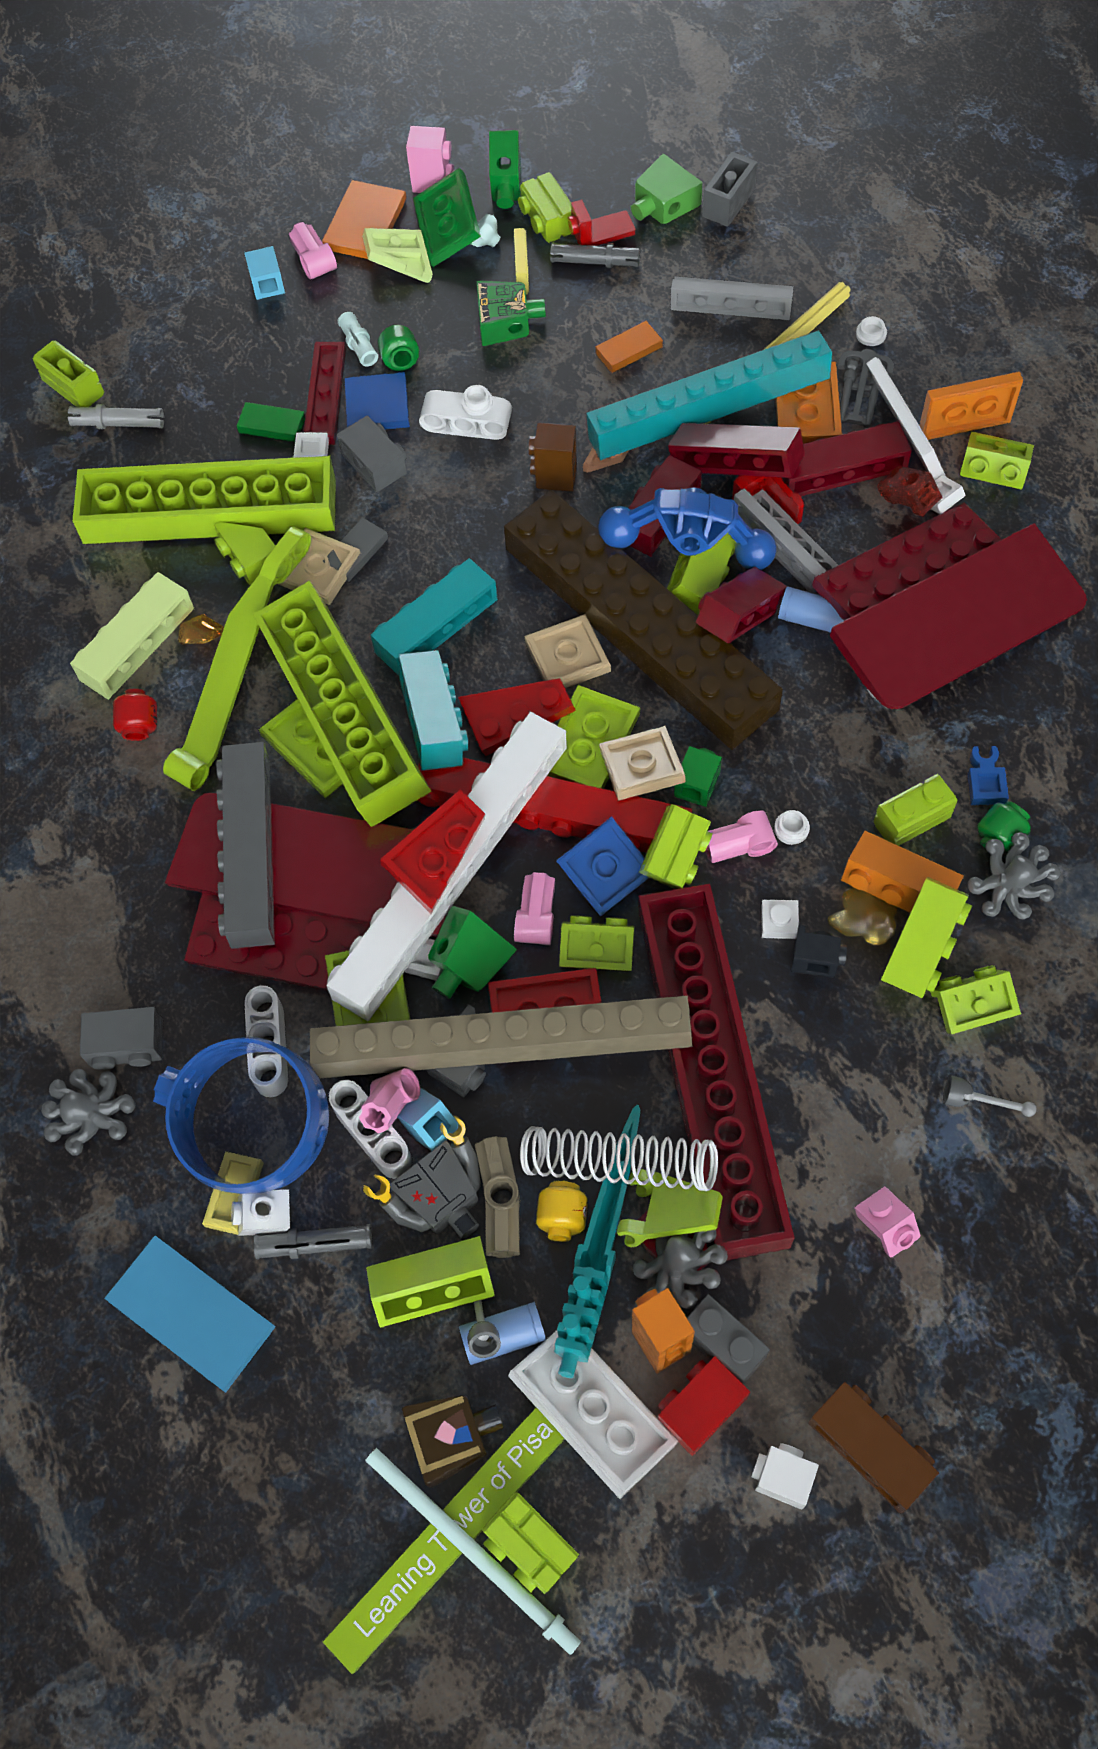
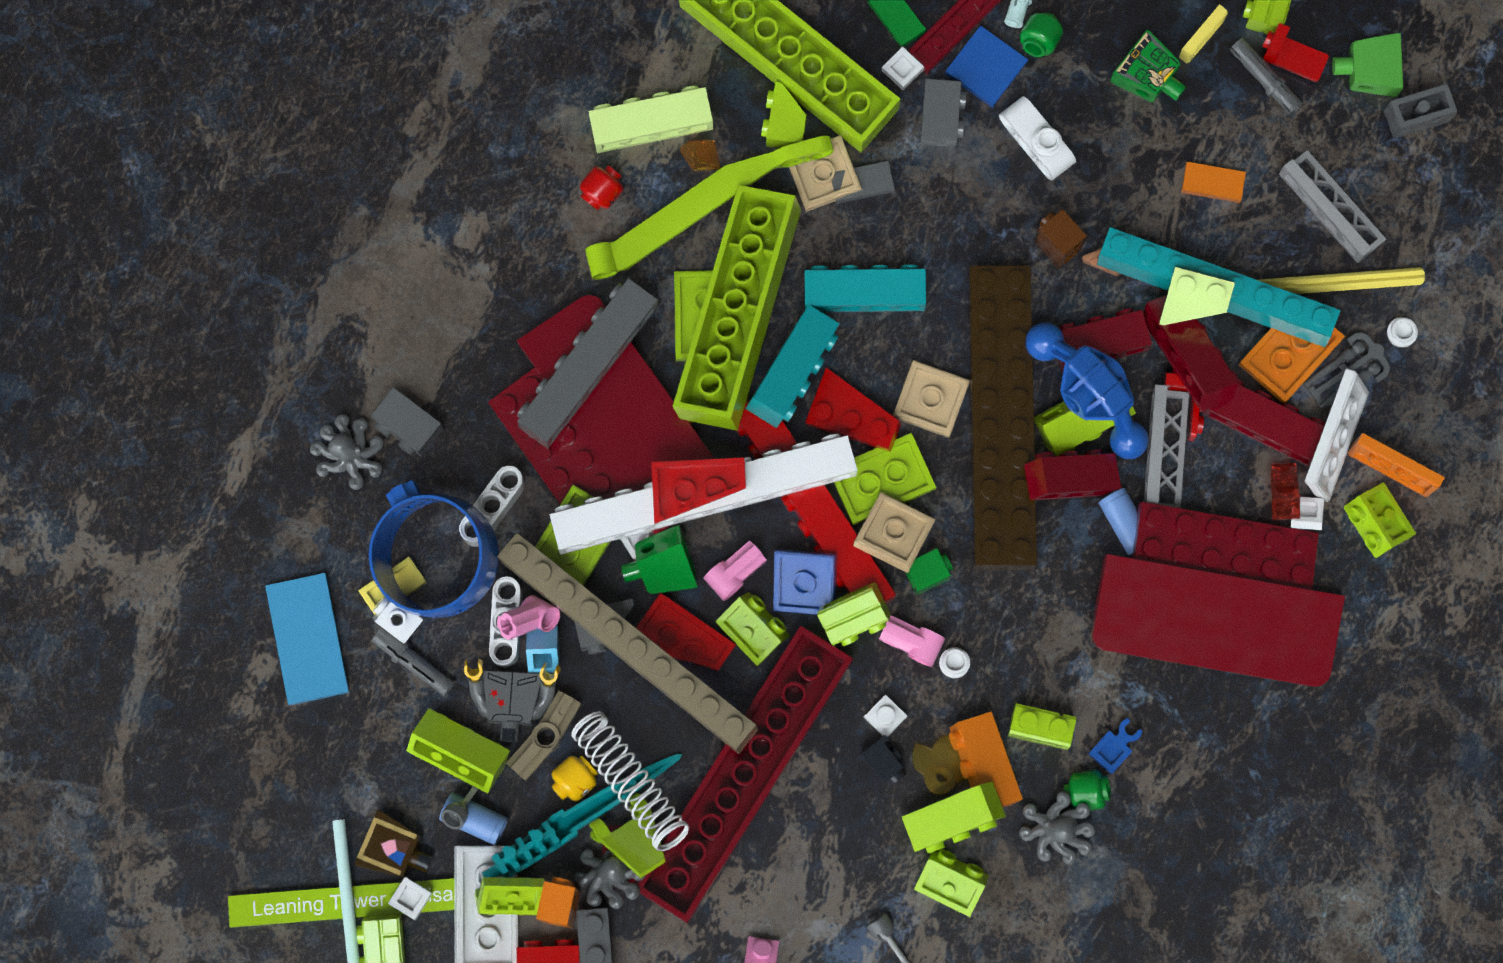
camera: 40 degrees right, 15 degrees up
none -> white plate [388,877,432,920]
none -> lime bracket [474,877,545,915]
none -> yellowish green wing [1159,267,1235,325]

